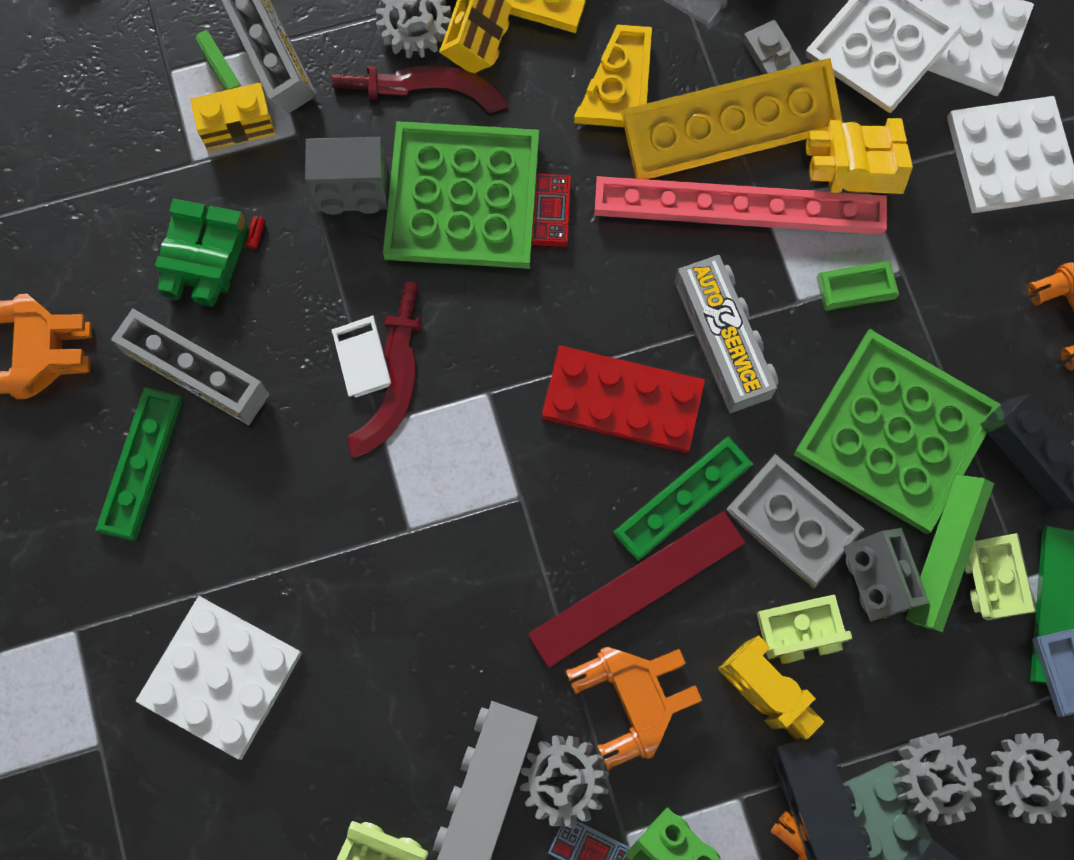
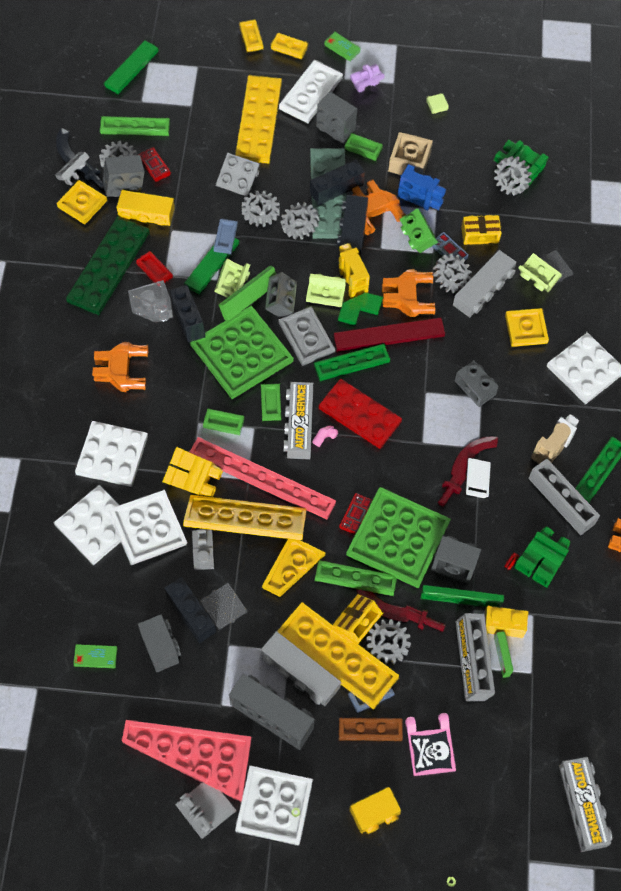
camera: 160 degrees left, 10 degrees down
none -> bright green tile [261,384,281,421]
none -> bright pink arm [312,426,338,447]
none -> bright green tile [315,560,397,596]
none -> green tile [338,293,383,326]
none -> green tile [421,585,504,608]
none -> dark grey brick [455,360,498,407]
none -> yellow plate [505,308,549,347]
none -> tan hips [531,414,579,464]

